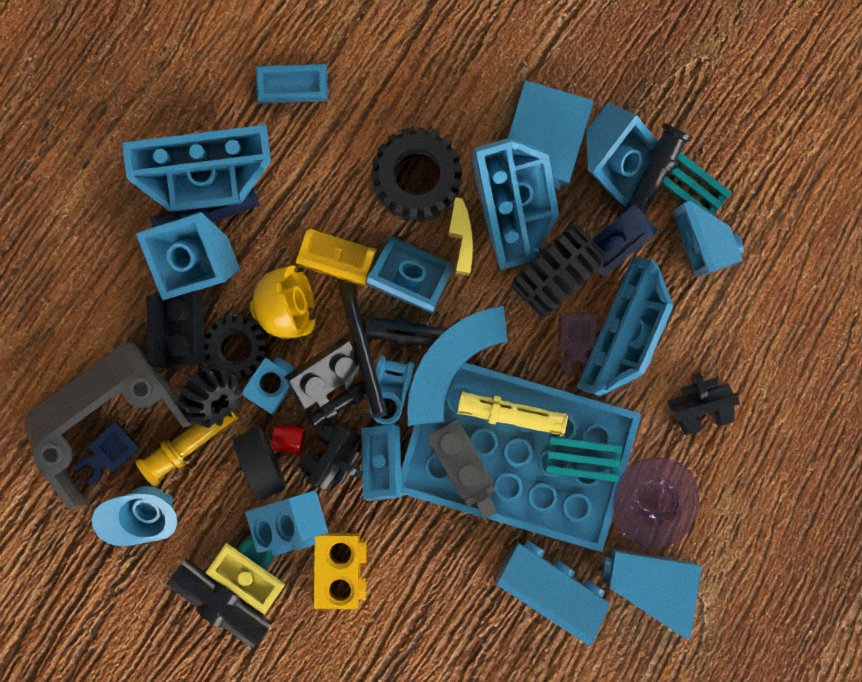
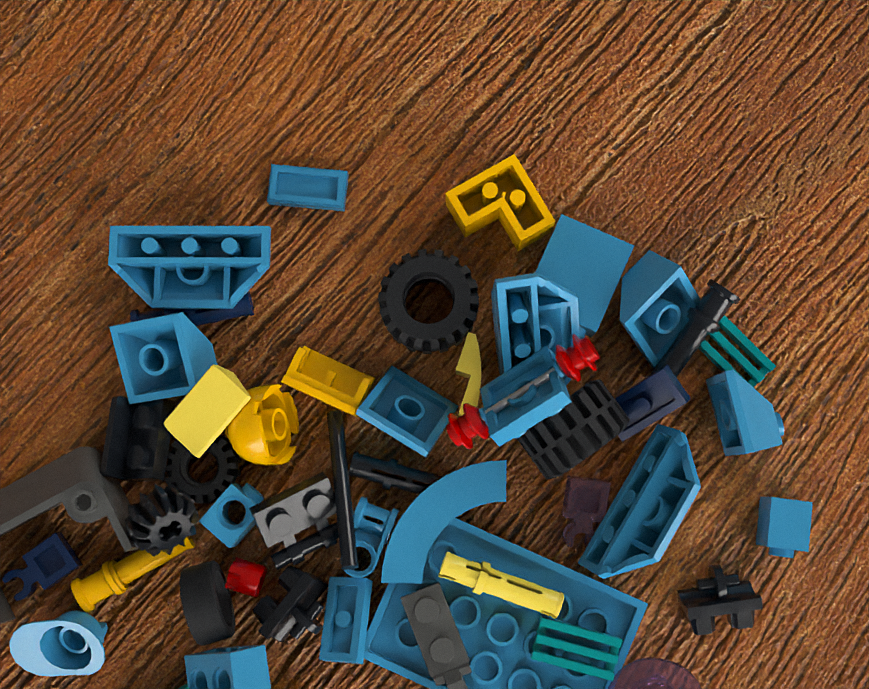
camera: 15 degrees right, 5 degrees down
none -> light yellow slope [163,365,252,458]
none -> yellow brick [445,154,555,251]
none -> dark azure plate [446,334,600,449]
none -> dark azure brick [756,497,813,558]

